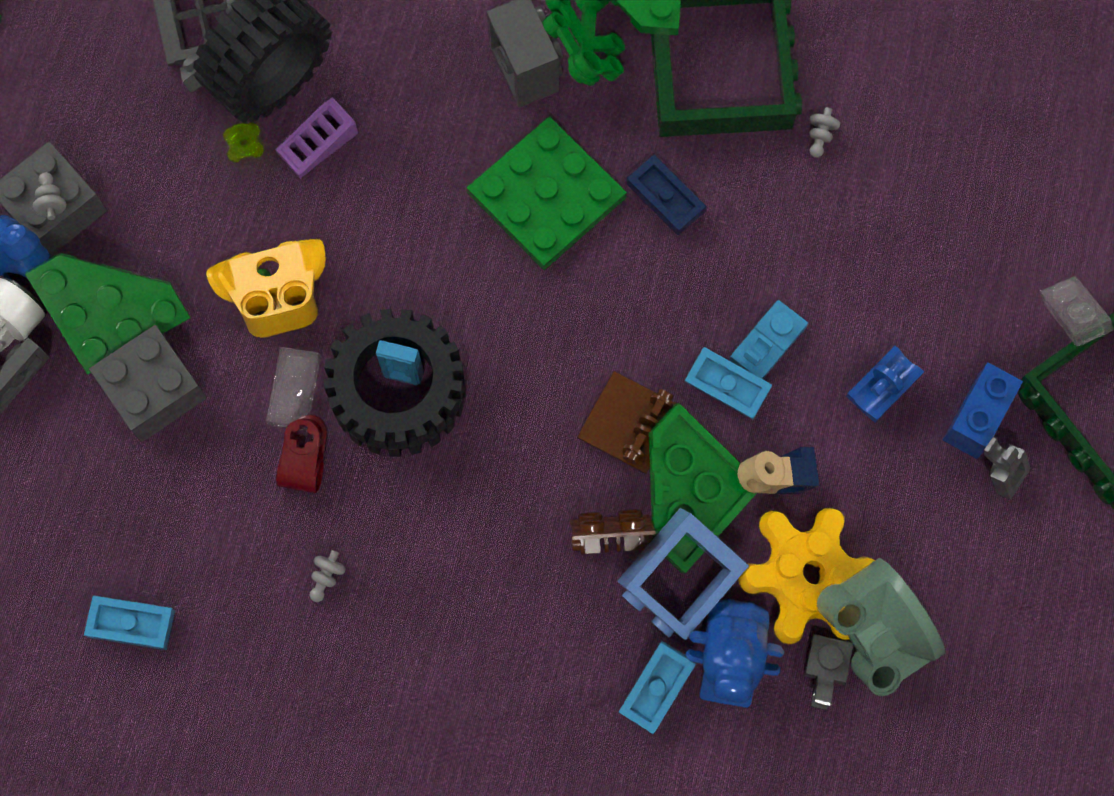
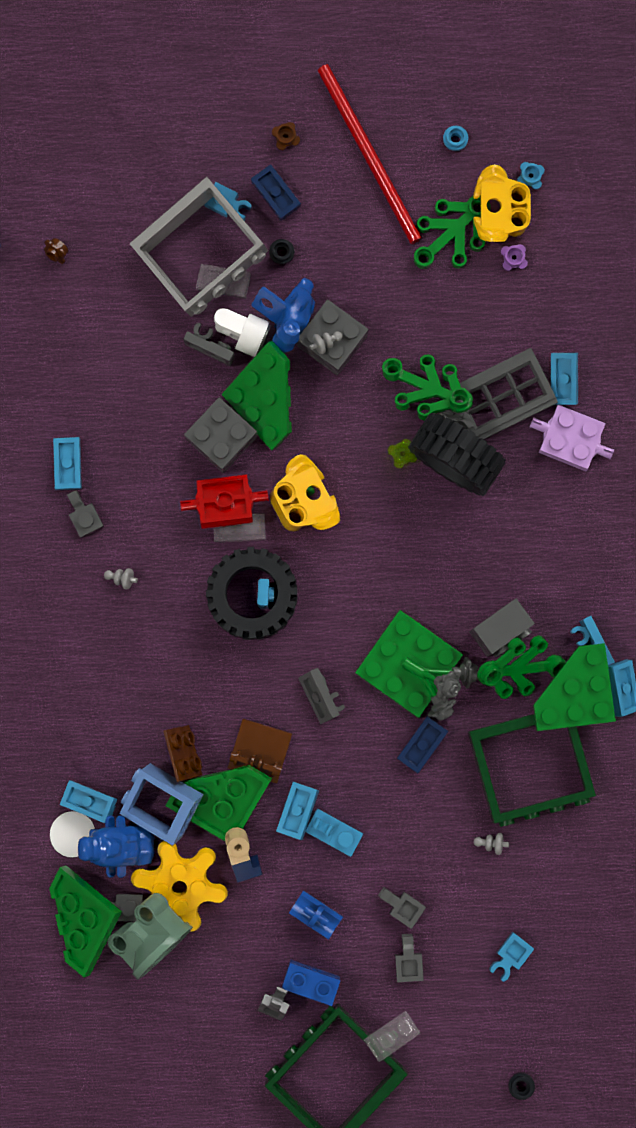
camera: 75 degrees right, 10 degrees up
medium lavender slope [276,97,358,178] -> none
dark red piece [276,414,328,493] -> none
none -> green plate [49,865,122,977]
none -> white sticker [50,811,95,857]
none -> dark grey plate [67,490,104,538]
none -> red plate [180,474,269,529]
none -> dark grey plate [298,668,345,724]
none -> dark grey plate [378,887,426,929]
none -> green plant [382,354,473,421]
none -> dark grey plate [395,934,424,982]
none -> dark grey plant [402,657,478,721]
none -> dark azure plate [489,931,534,982]

